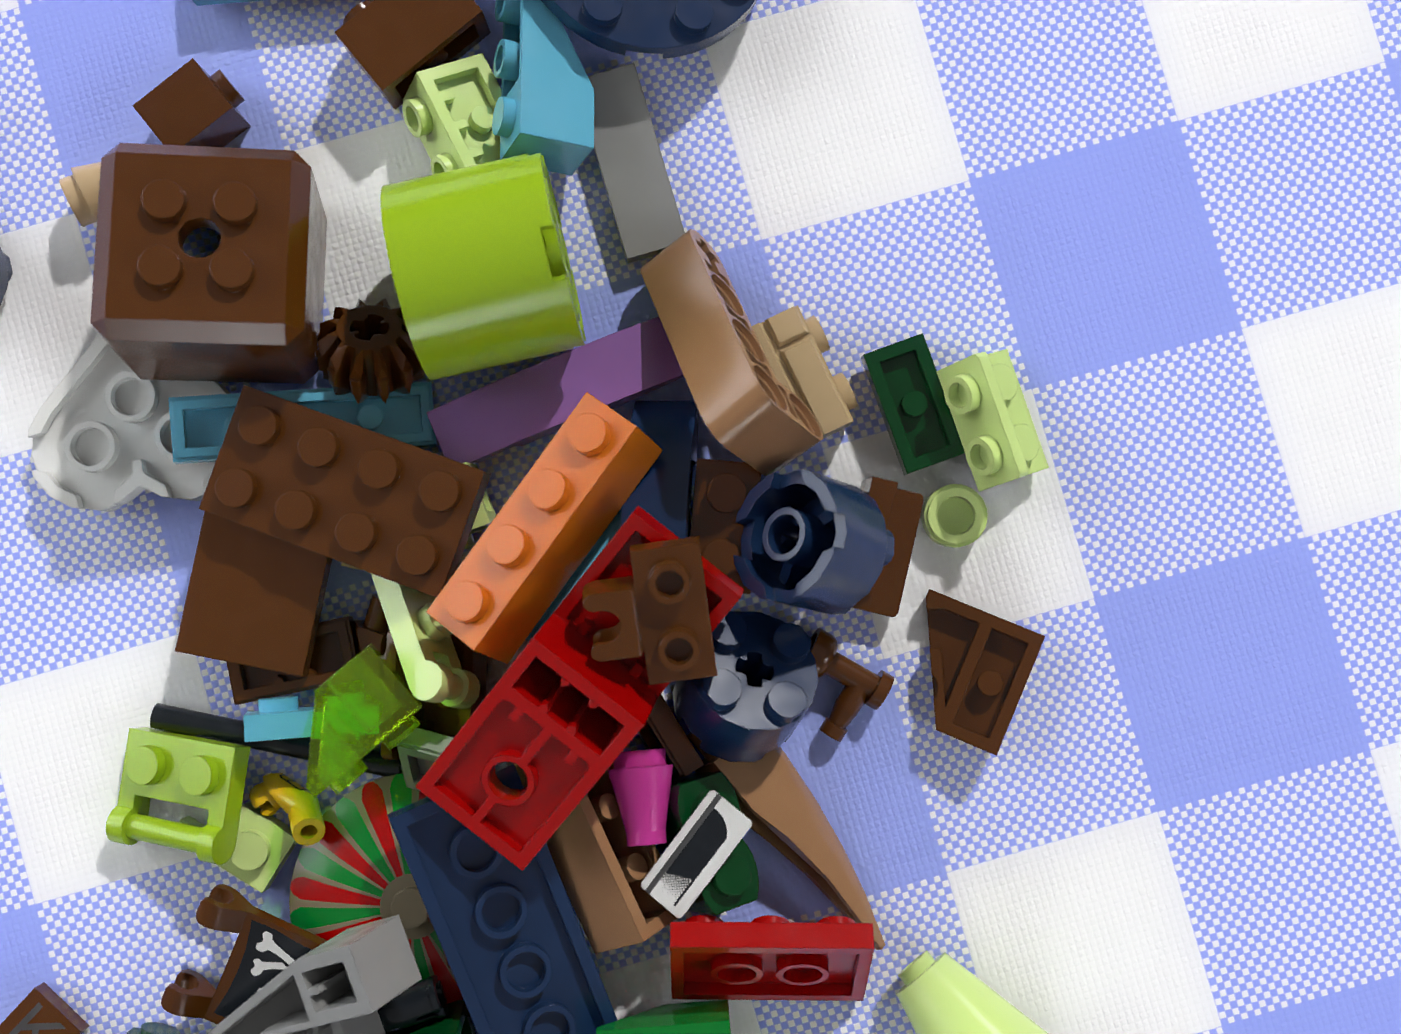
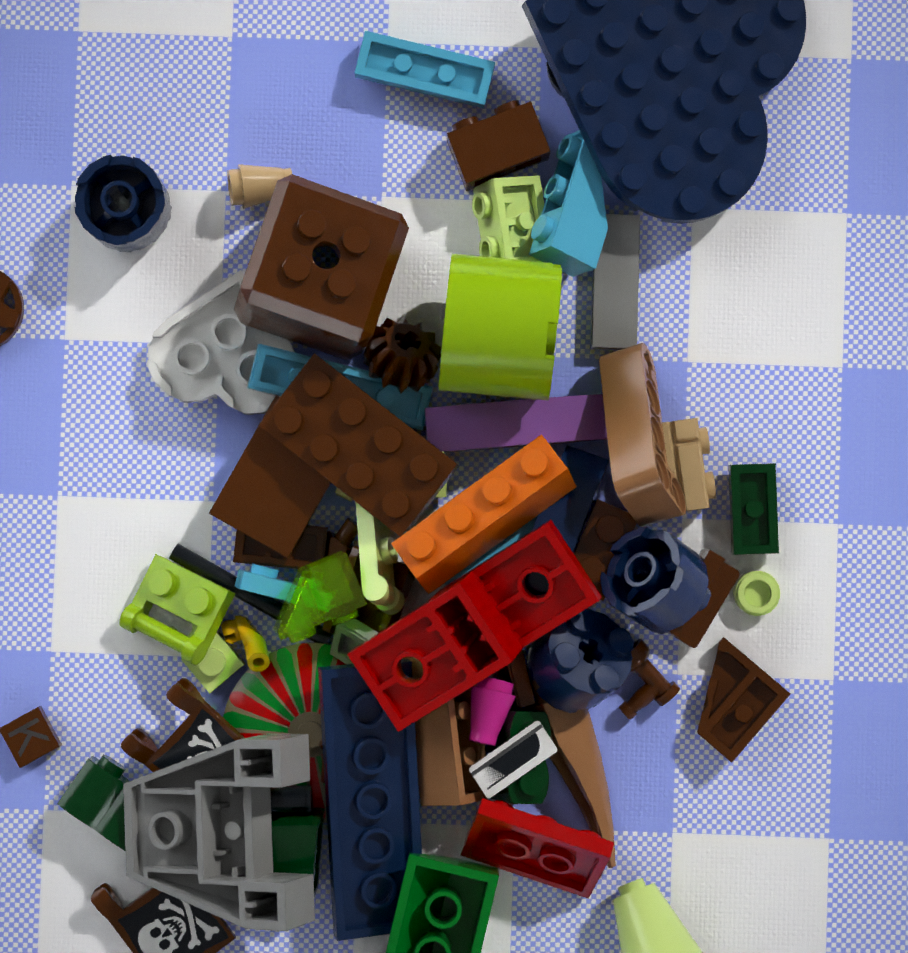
camera: 15 degrees right, 0 degrees up
reddish brown brick [132,58,250,147] -> none
reddish brown plate [583,536,718,685] -> none
yellowish green bracket [936,349,1049,492] -> none

